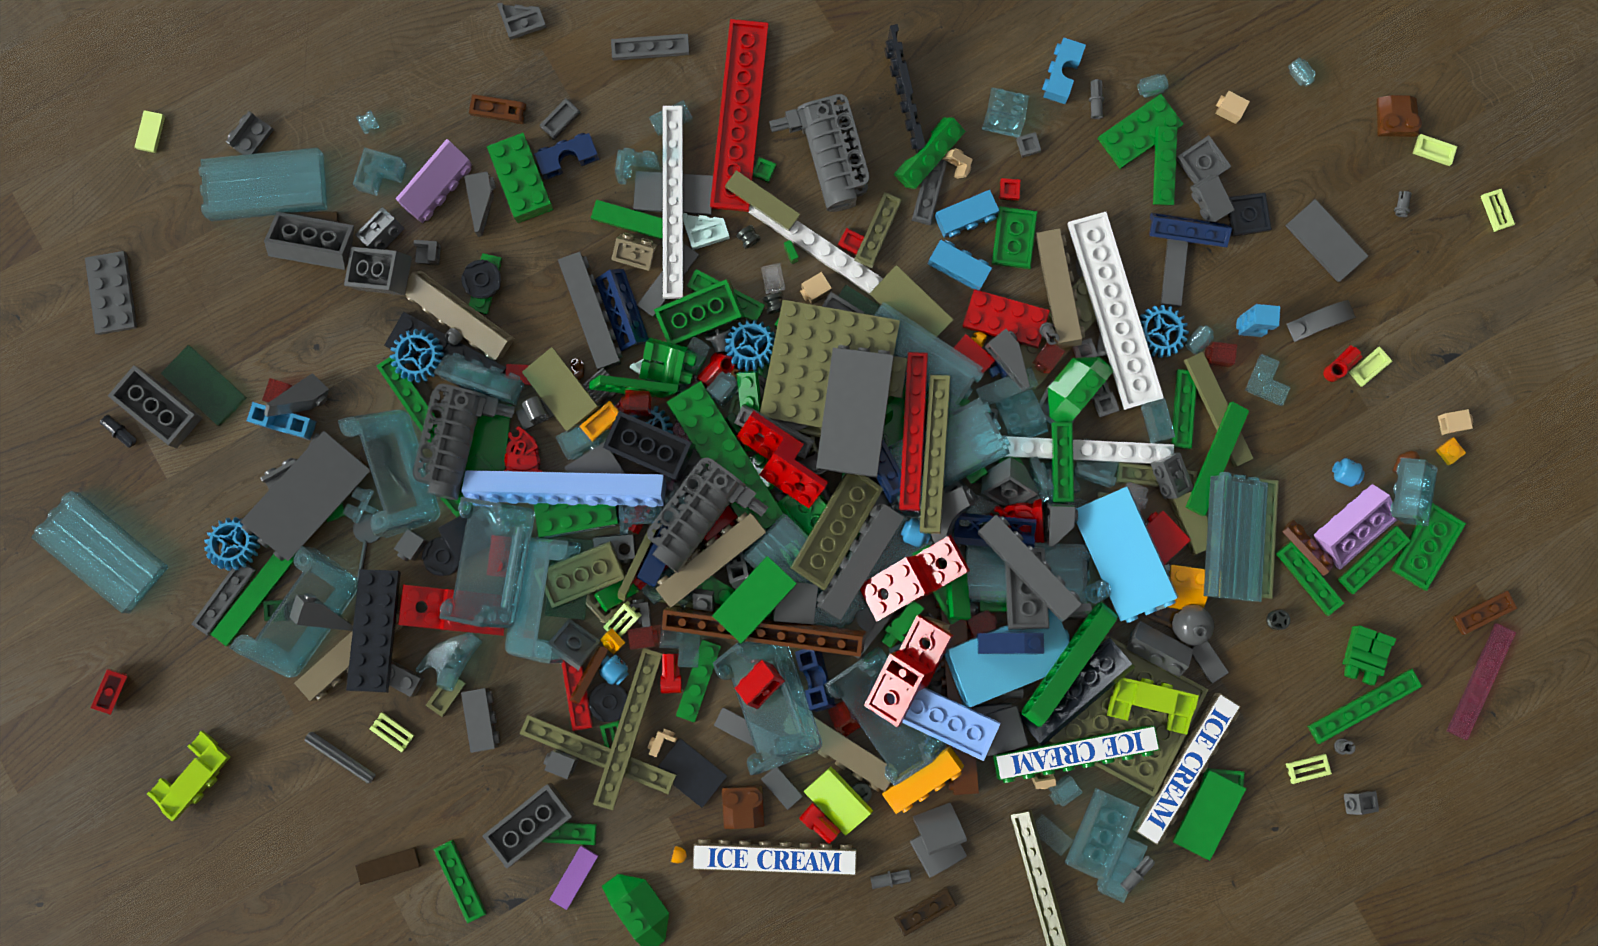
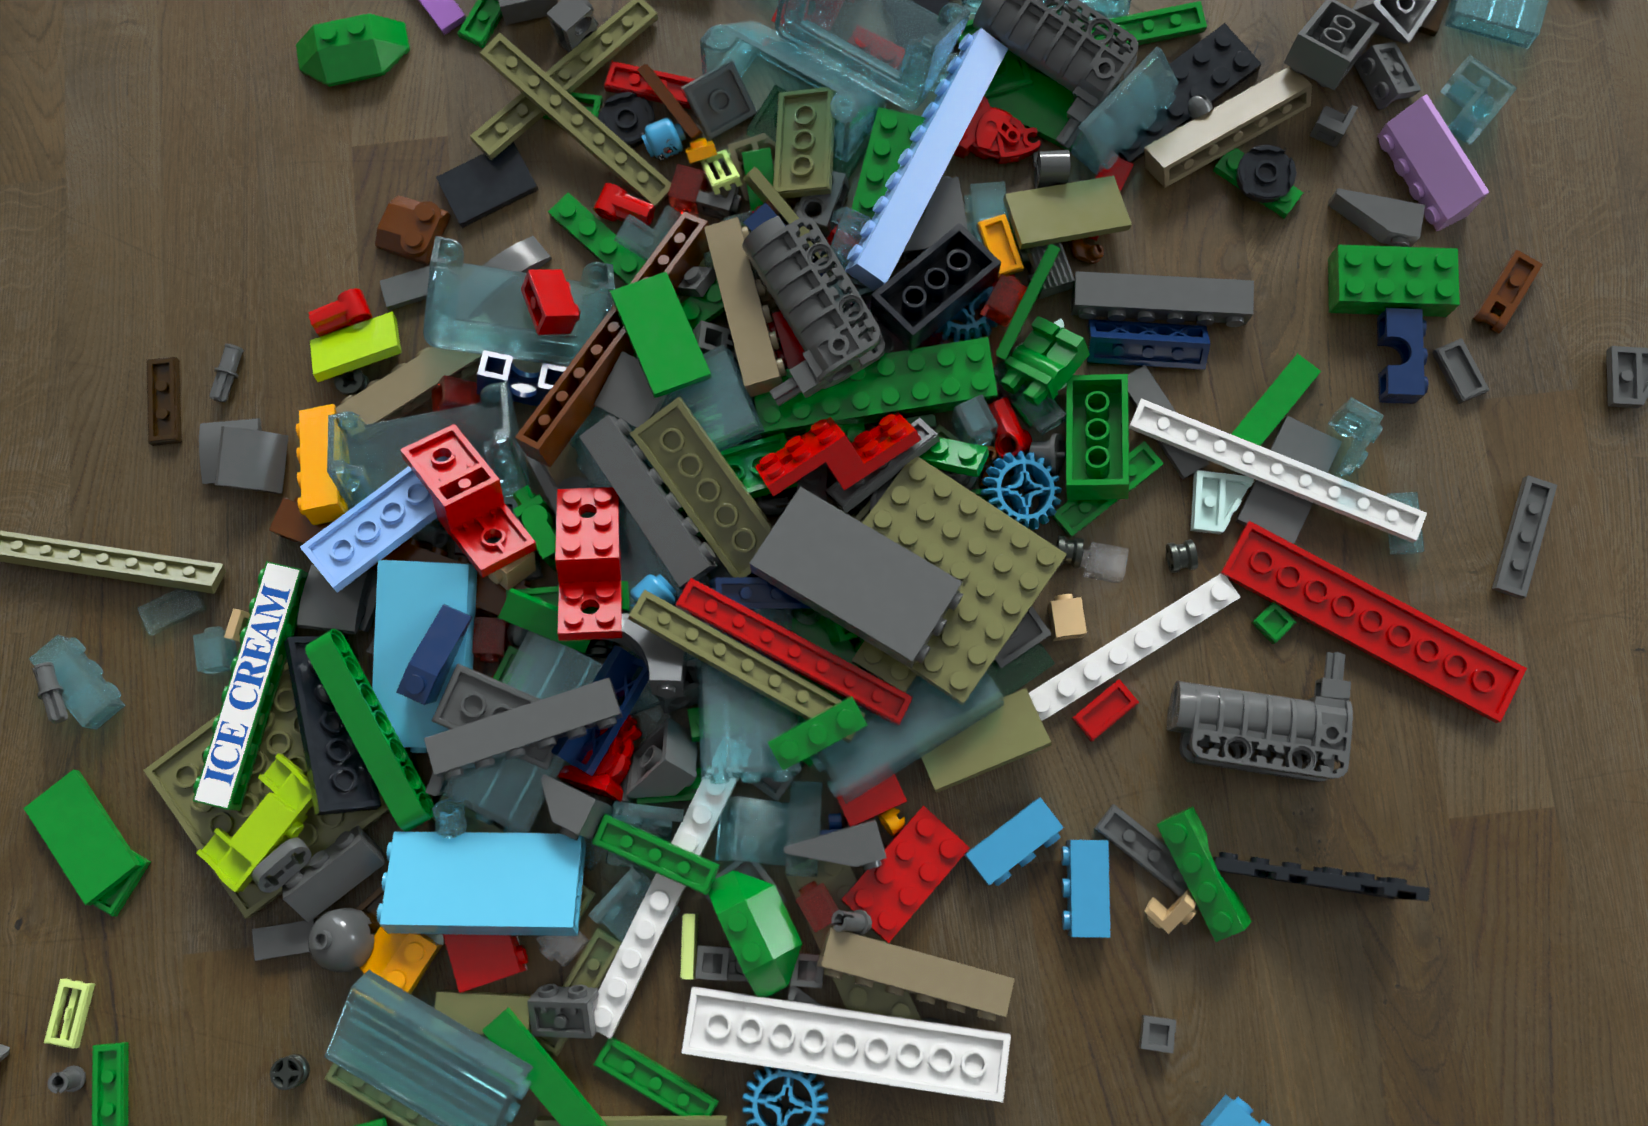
camera: 125 degrees right, 5 degrees down
clear light blue wheel [356,110,380,134] -> none
dark azure gear [390,329,445,383] -> none
dark tan bracket [611,233,657,271] -> none
tan bracket [648,729,678,757] -> none
light orange hinge [671,846,687,864] -> none
brick [693,839,857,875] -> none
olive tile [725,170,800,231] -> none
green tile [784,240,799,264] -> none
olive tile [854,192,902,268] -> none
clear light blue bracket [982,88,1029,137] -> none
green tile [991,206,1038,270] -> none
red plate [999,178,1020,201] -> none
clear light blue slope [1065,788,1139,883] -> none
brick [1132,693,1241,845] -> none
clear light blue brick [1141,399,1175,444] -> none
none -> dark grey beam [252,838,311,893]
none -> yellowish green tile [680,913,698,979]
none -> green plate [767,696,867,771]

